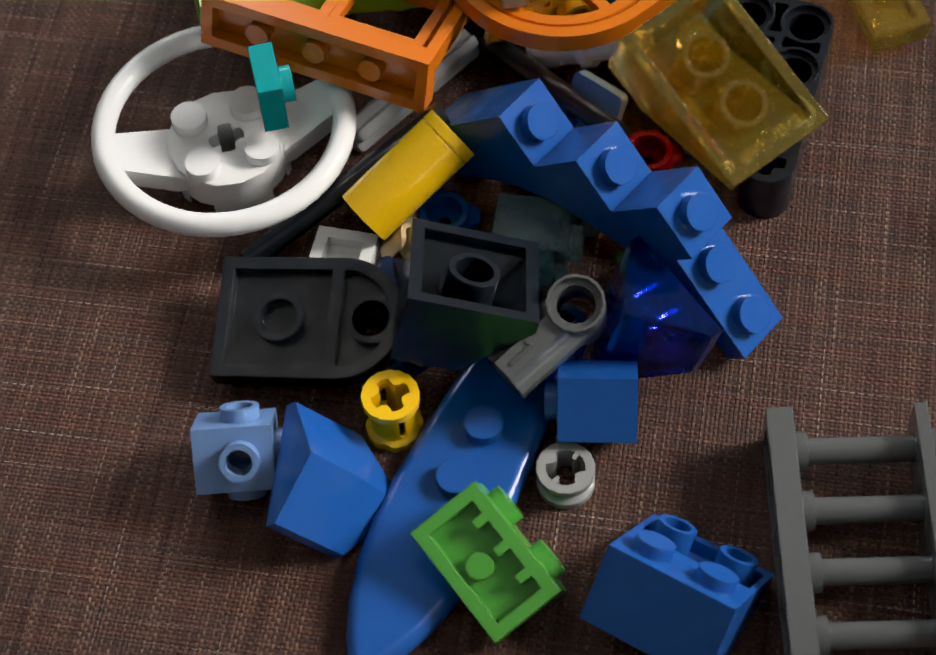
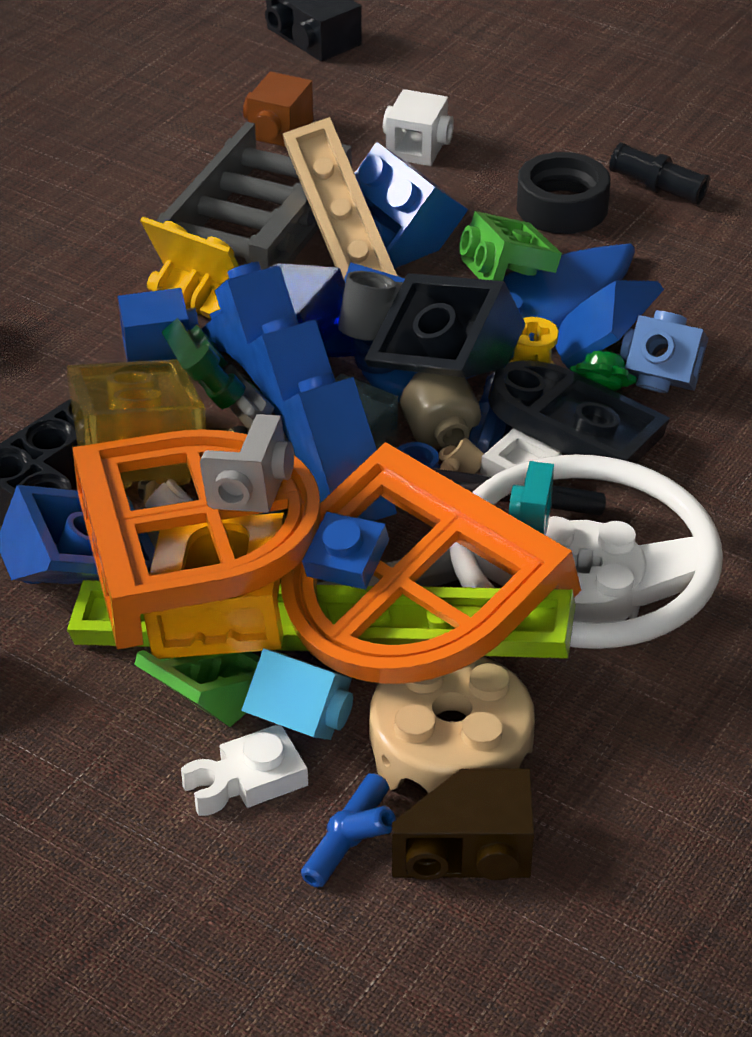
camera: 160 degrees left, 15 degrees down
yellow pin [342,110,475,241] -> none
none -> blue brick [118,288,199,367]
none -> yellow hinge [140,217,239,319]
none -> dark green plate [162,318,246,410]
none -> tan plate [283,117,397,284]
none -> green plant [570,351,637,392]

